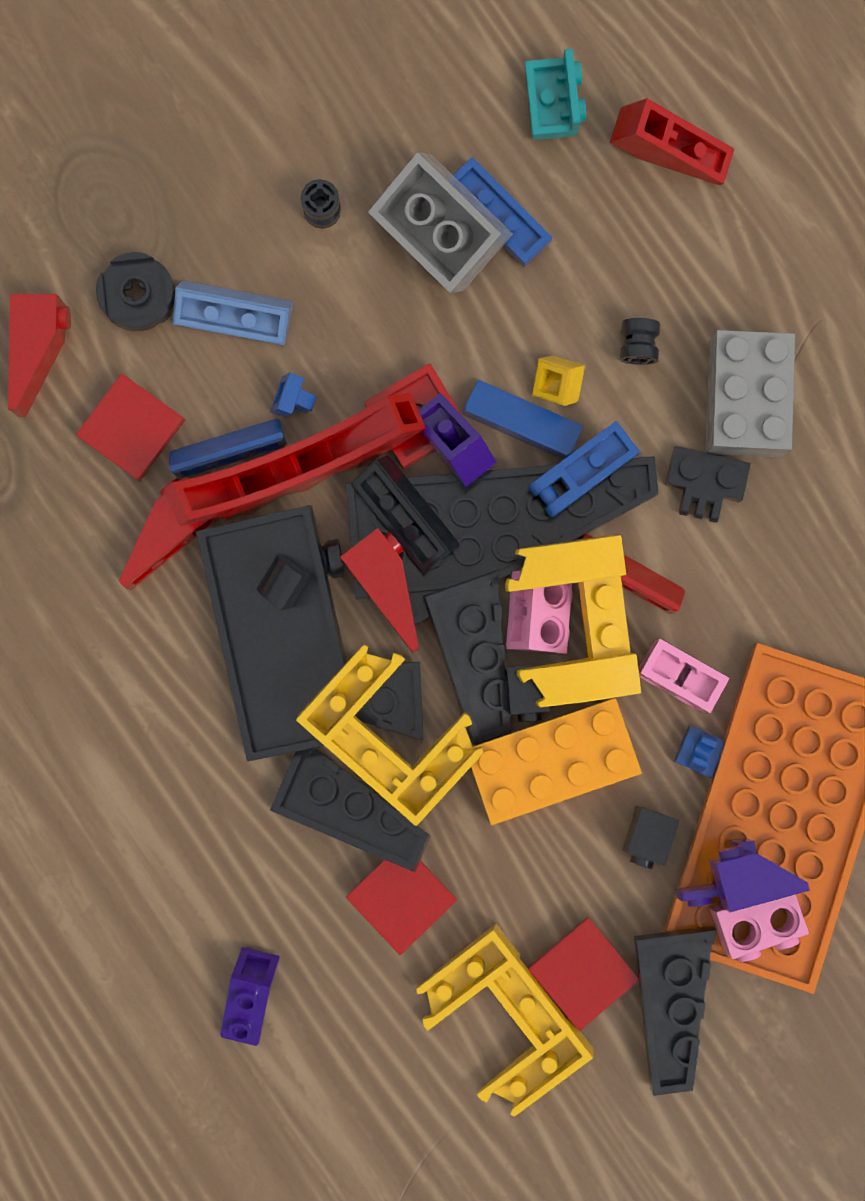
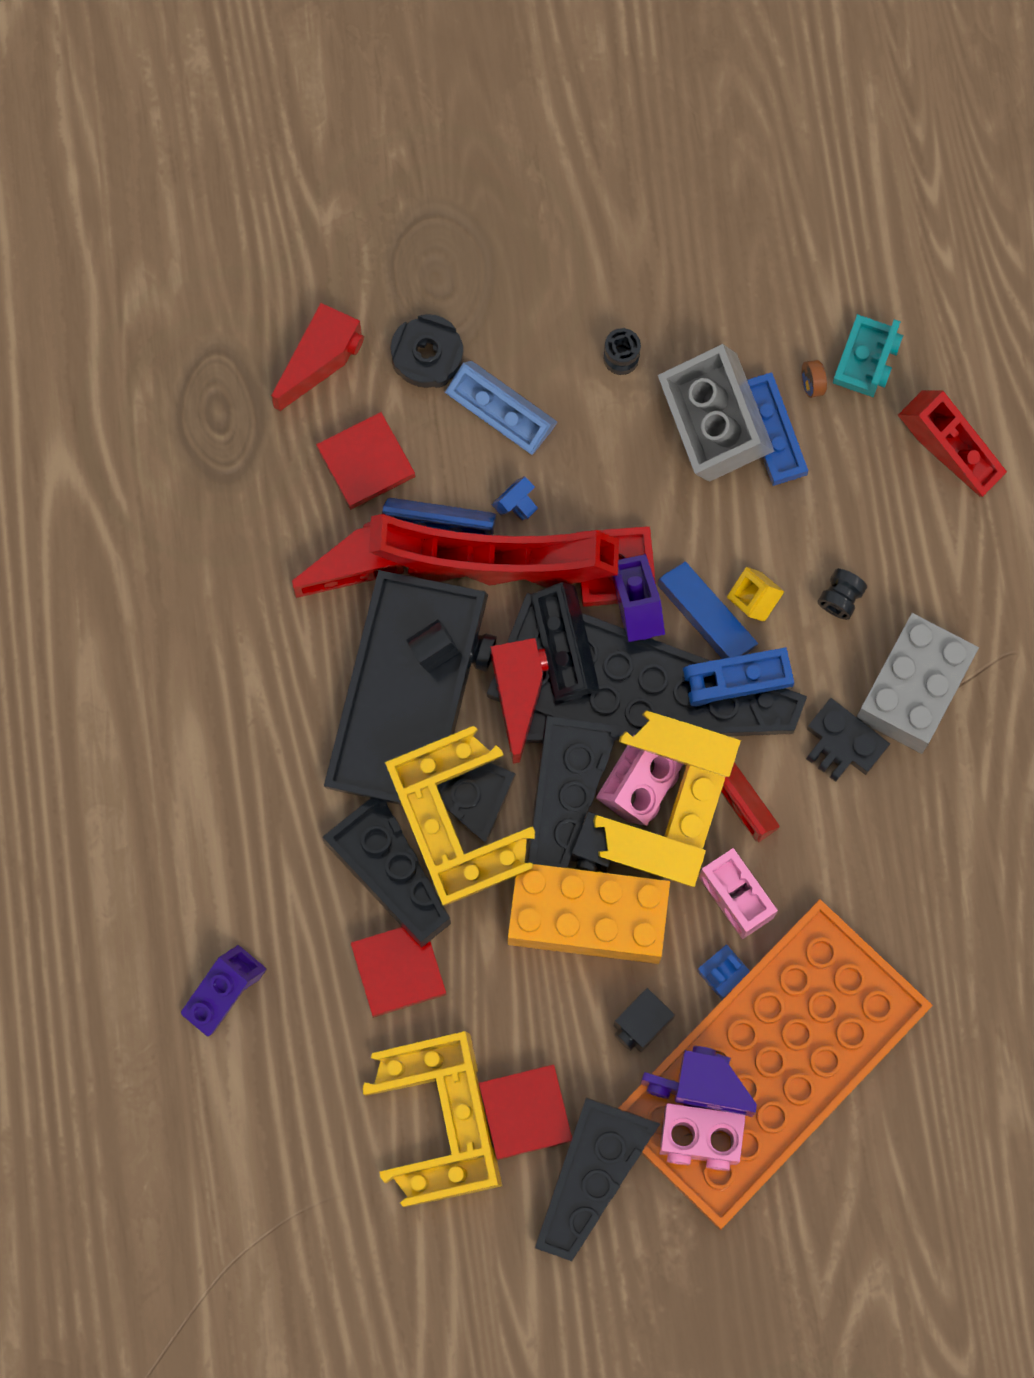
camera: 25 degrees right, 10 degrees down
none -> dark orange tile [802,360,827,398]

